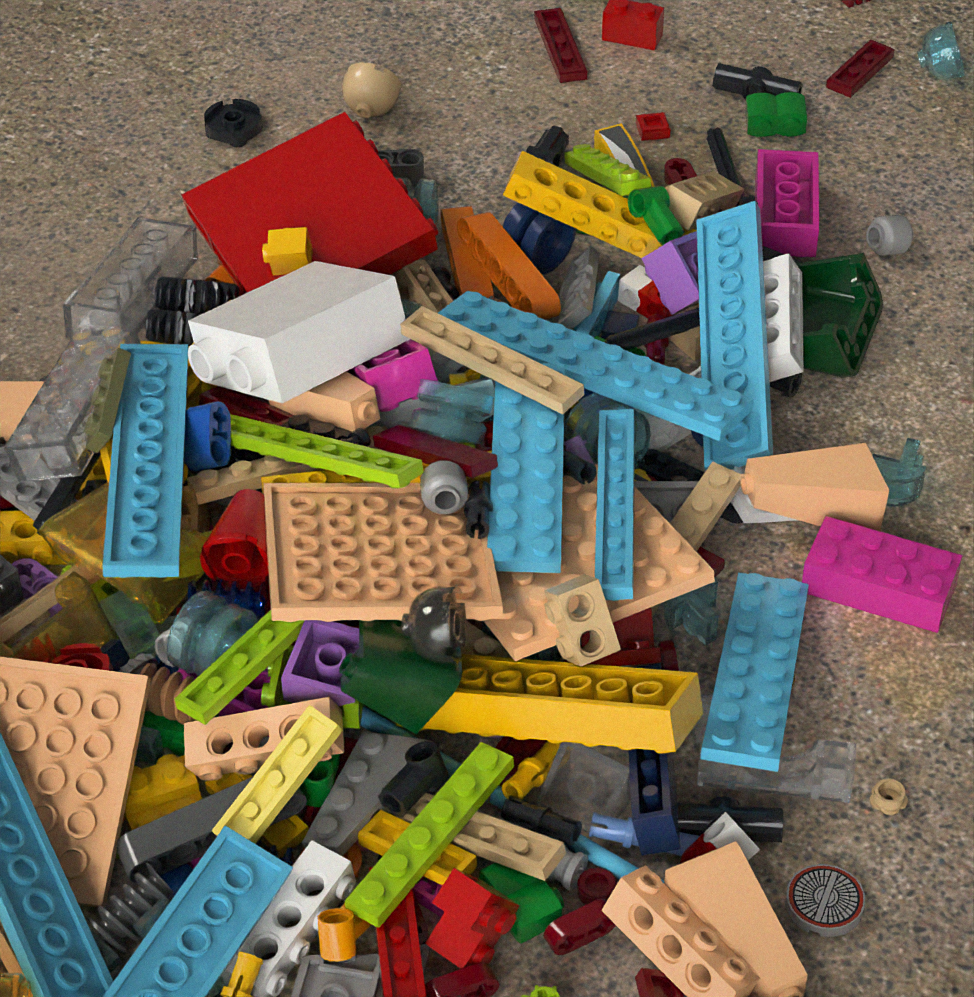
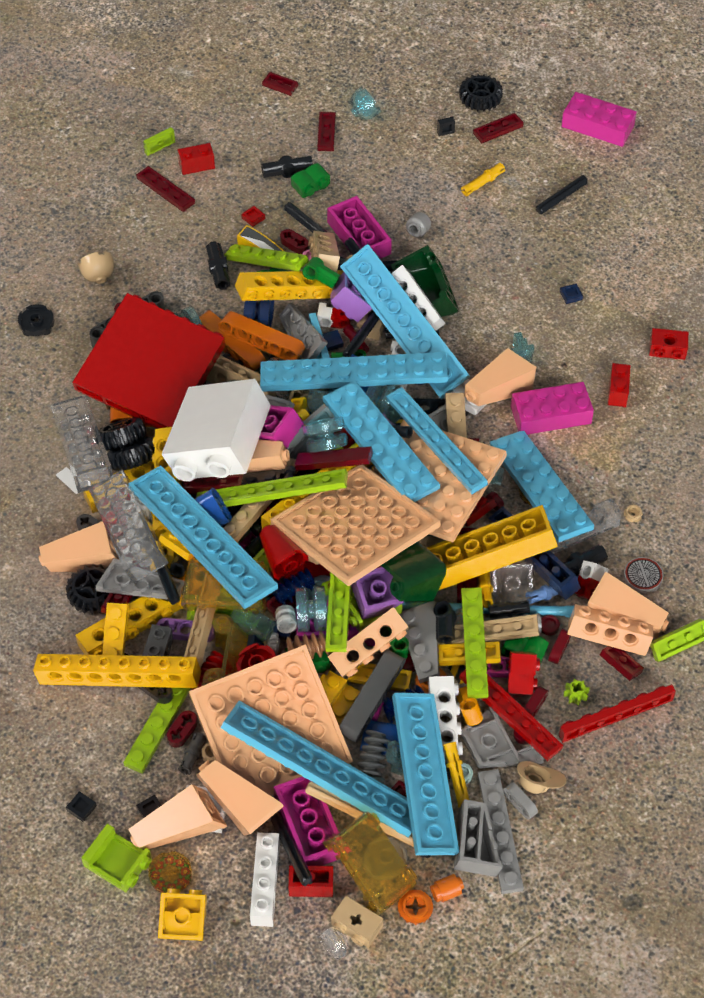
camera: 35 degrees left, 10 degrees up
olive plate [84,348,131,453] -> none
light yellow plate [212,705,343,844] -> none
yellow brick [262,227,313,276] -> none
tan plate [400,306,584,415] -> none
clear smoke cylinder [402,586,466,664] -> none
light grey head [420,461,468,514] -> none
black pin [464,480,493,539] -> none
tan brick [544,574,621,667] -> none

